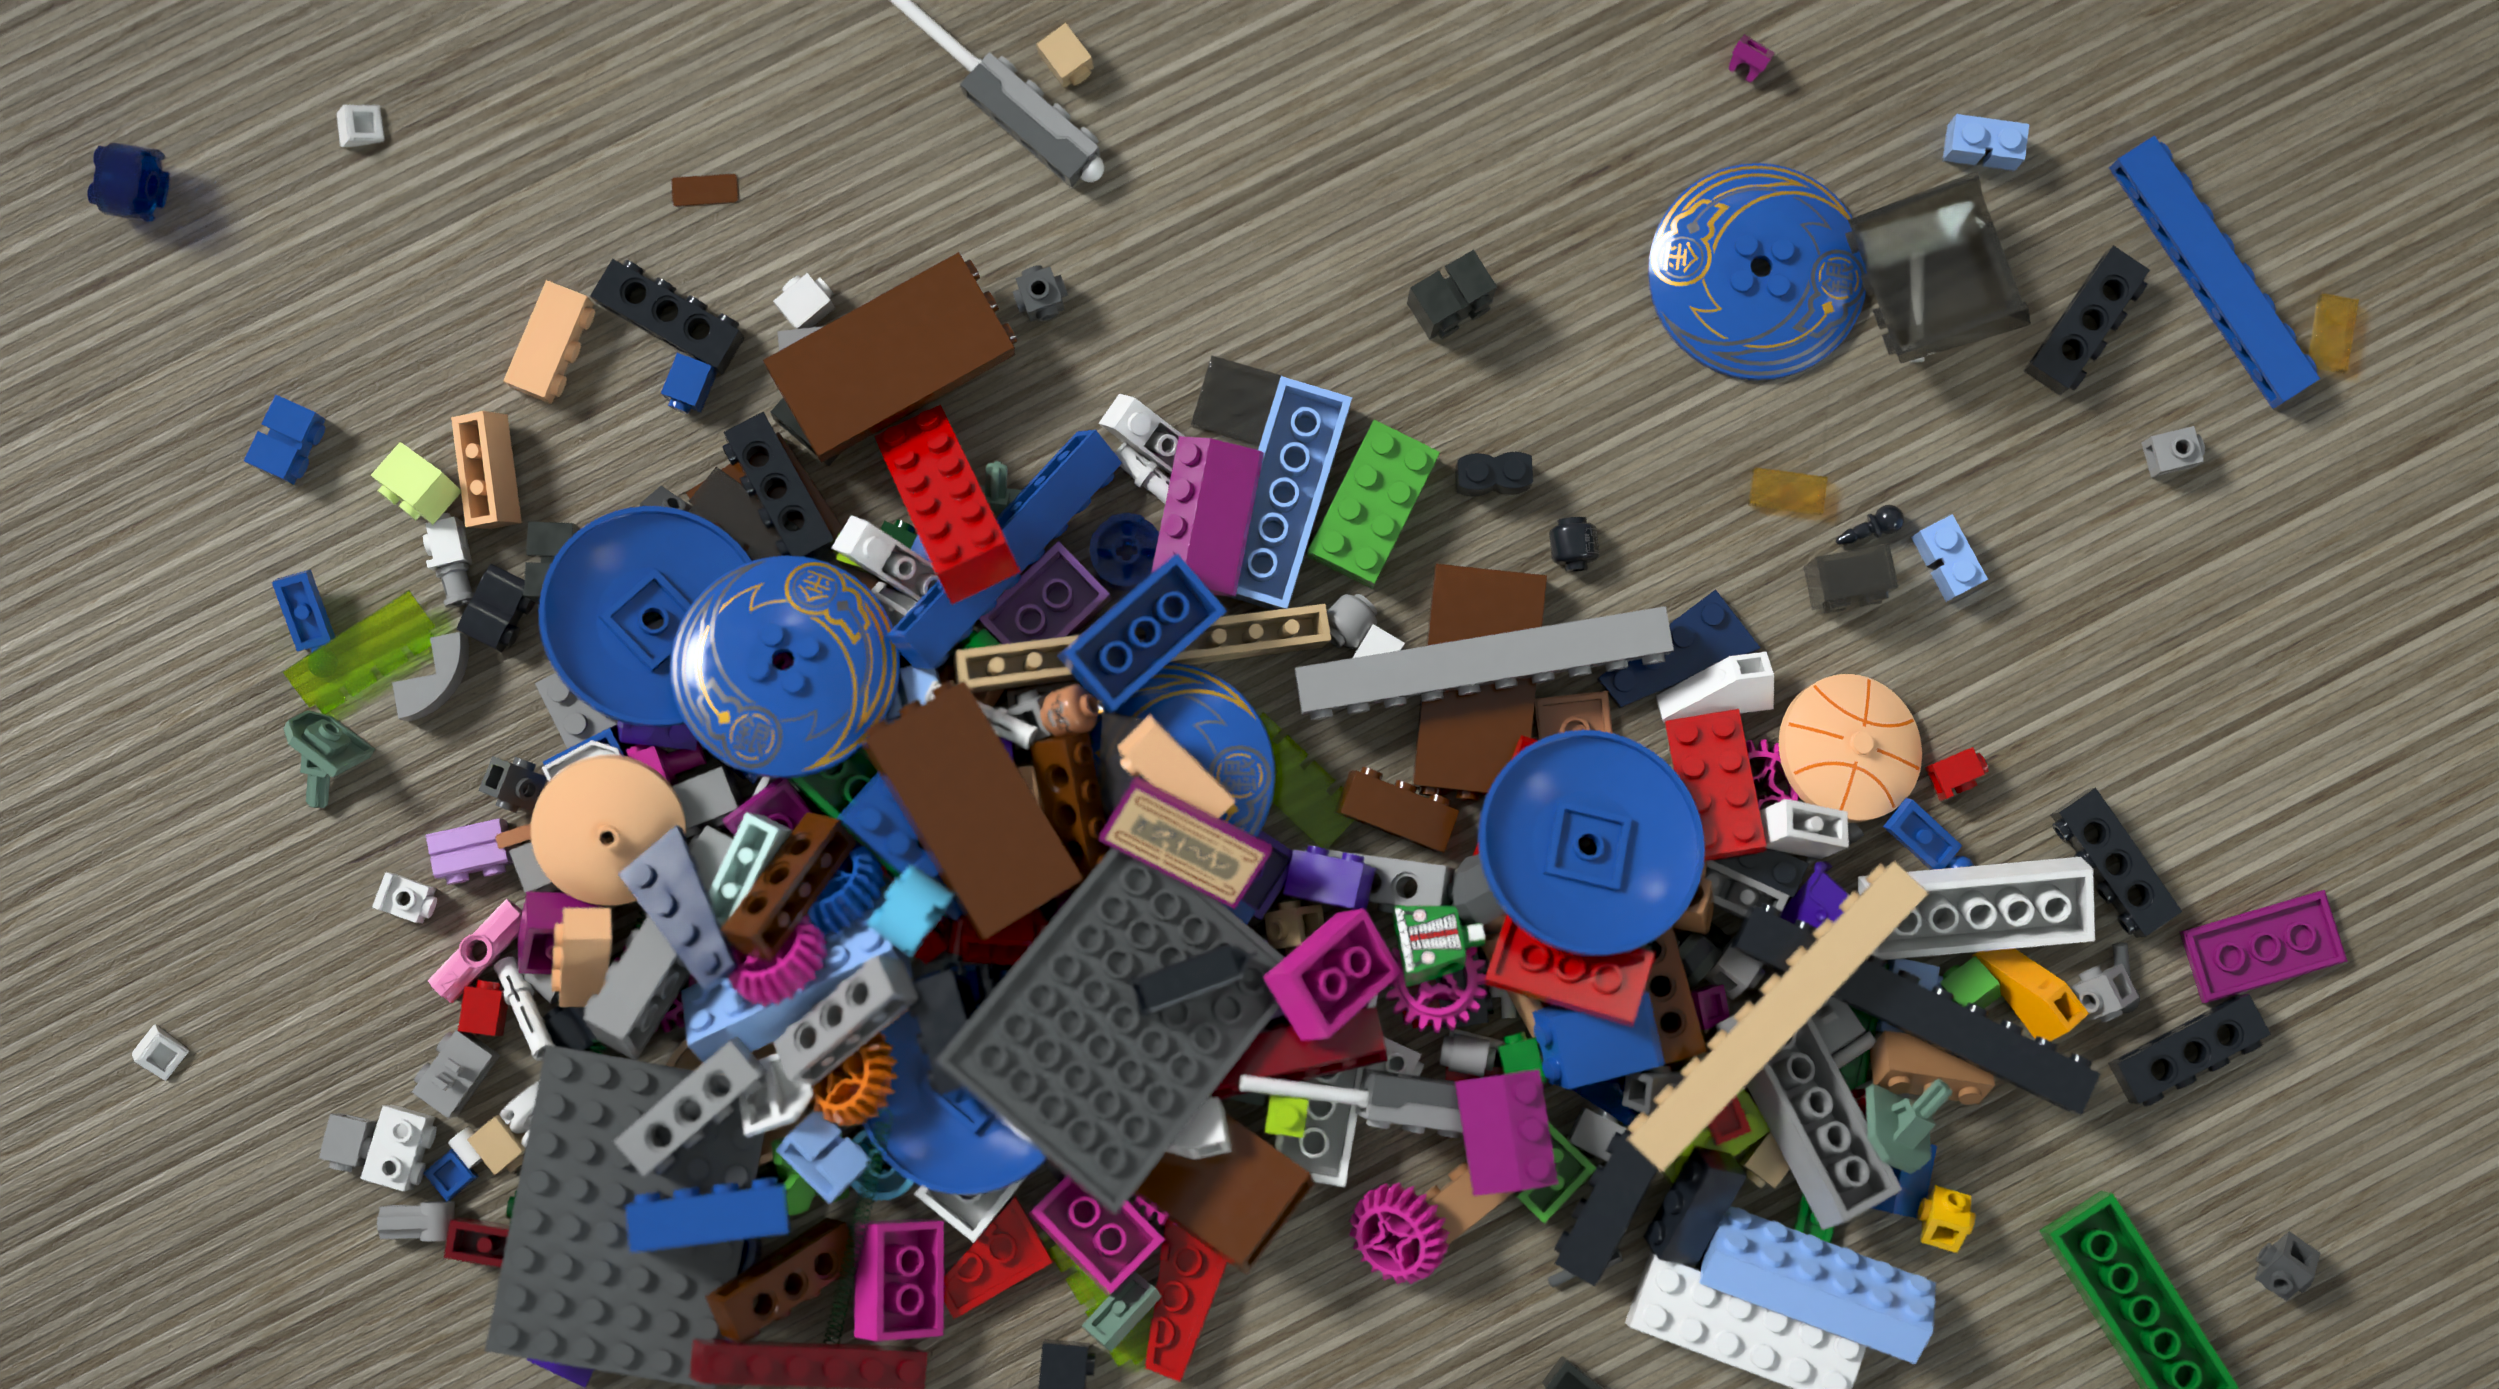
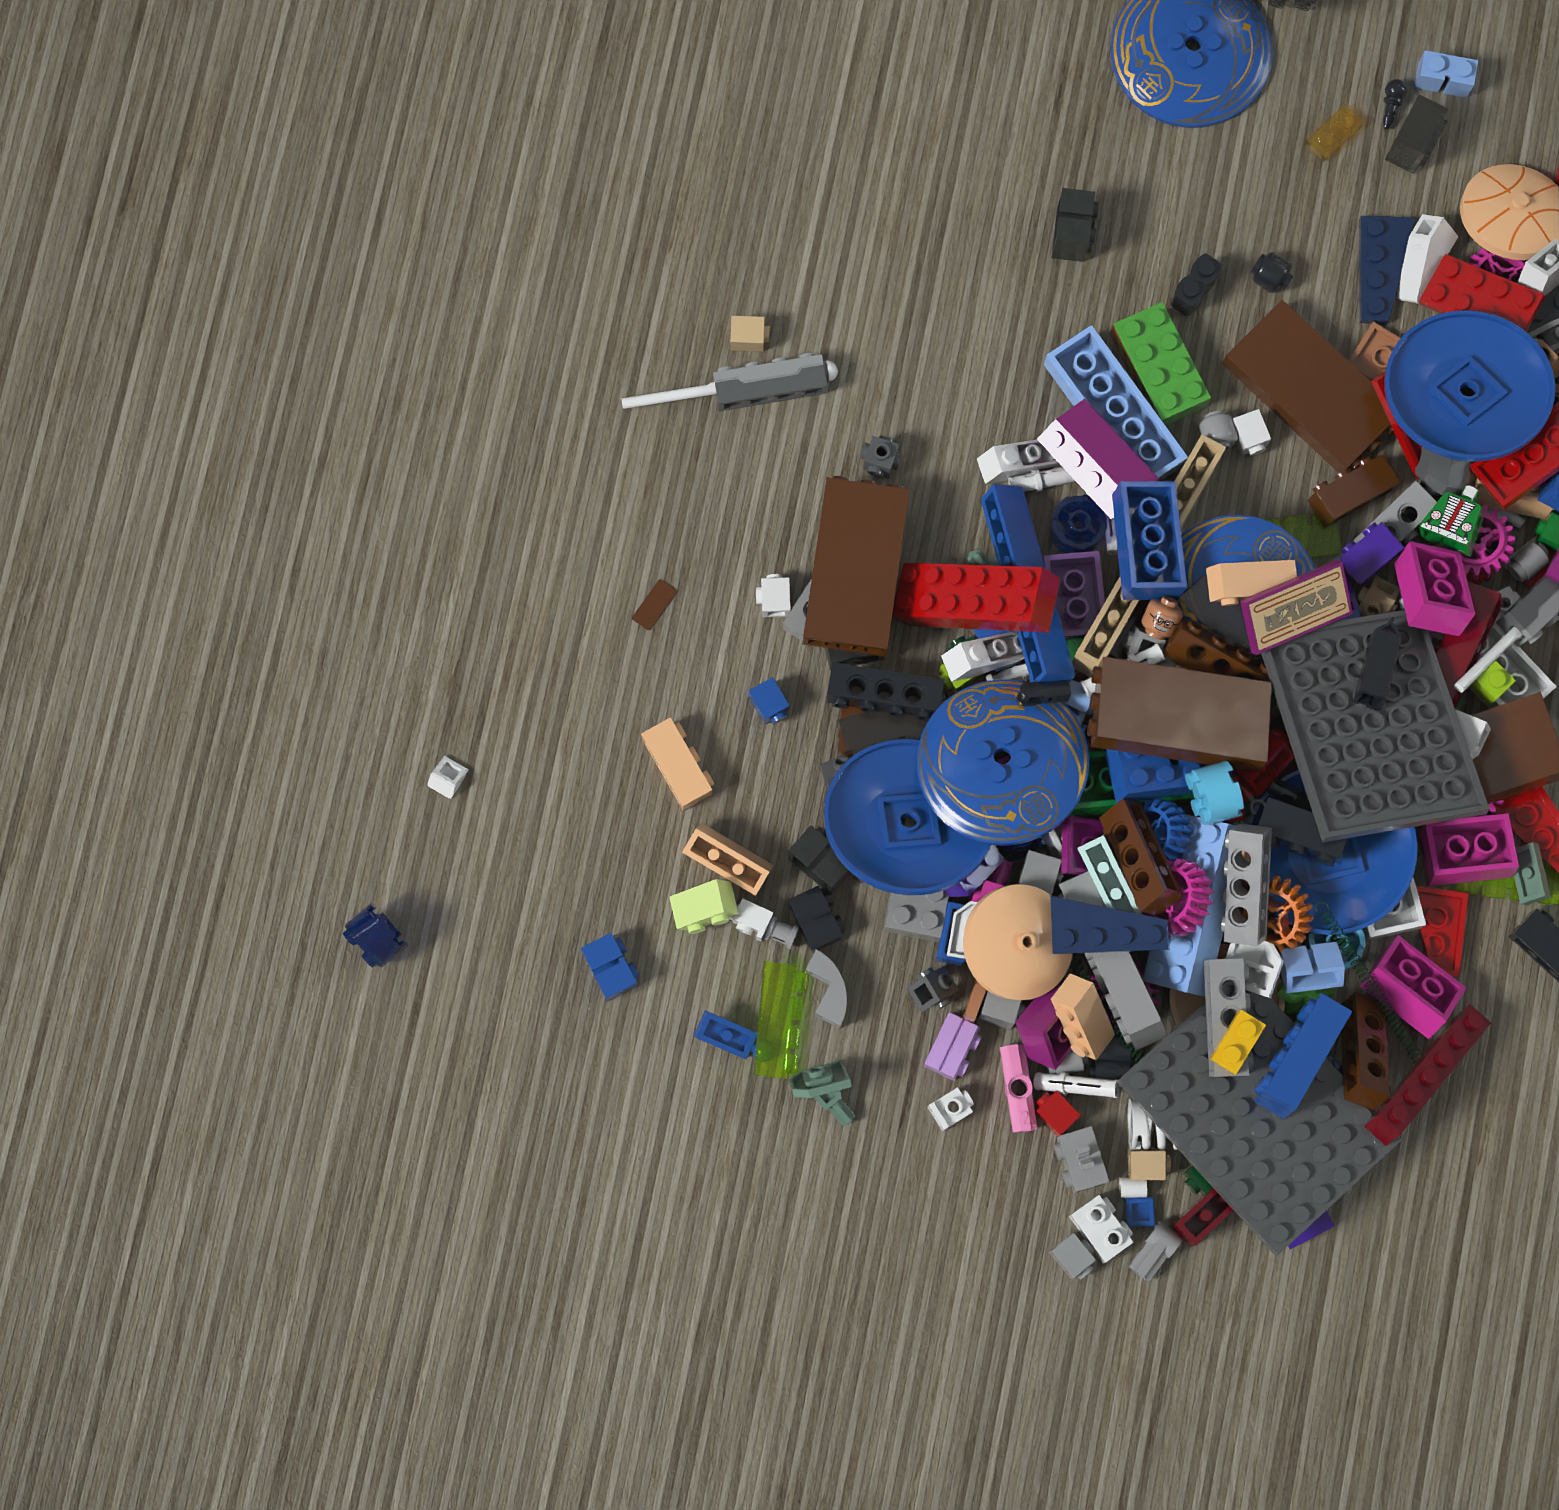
camera: 55 degrees left, 5 degrees down
white slope [132,1024,189,1081] -> none
black brick [590,258,745,375] -> none
clear smoke tile [1191,355,1282,446] -> none
light grey brick [1294,606,1674,720] -> none
none -> black bar [1016,680,1071,706]
none -> yellow plate [1209,1009,1266,1075]

